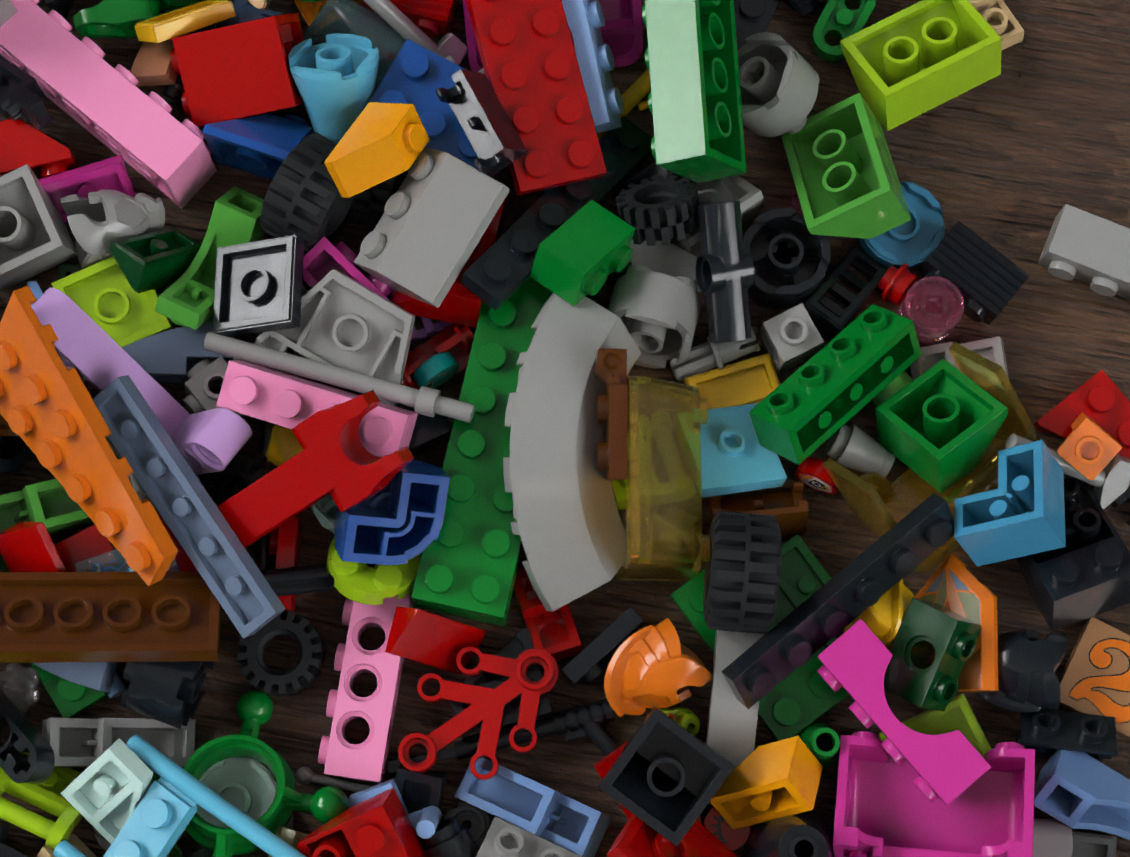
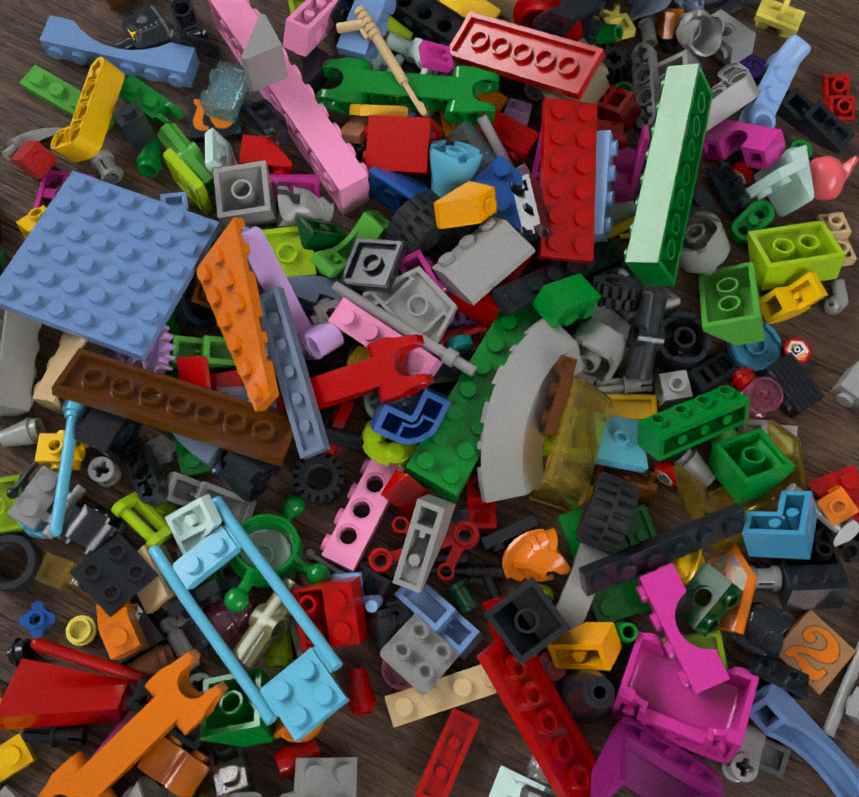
camera: 15 degrees right, 5 degrees down
none -> light grey slope [392,495,456,593]
none -> clear green bush [445,577,482,616]
none -> light grey cone [609,200,636,226]
none -> light grey bush [749,565,782,591]
none -> yellow brick [760,272,828,324]
none -> tile [781,338,811,365]
none -> light grey arm [824,279,849,315]

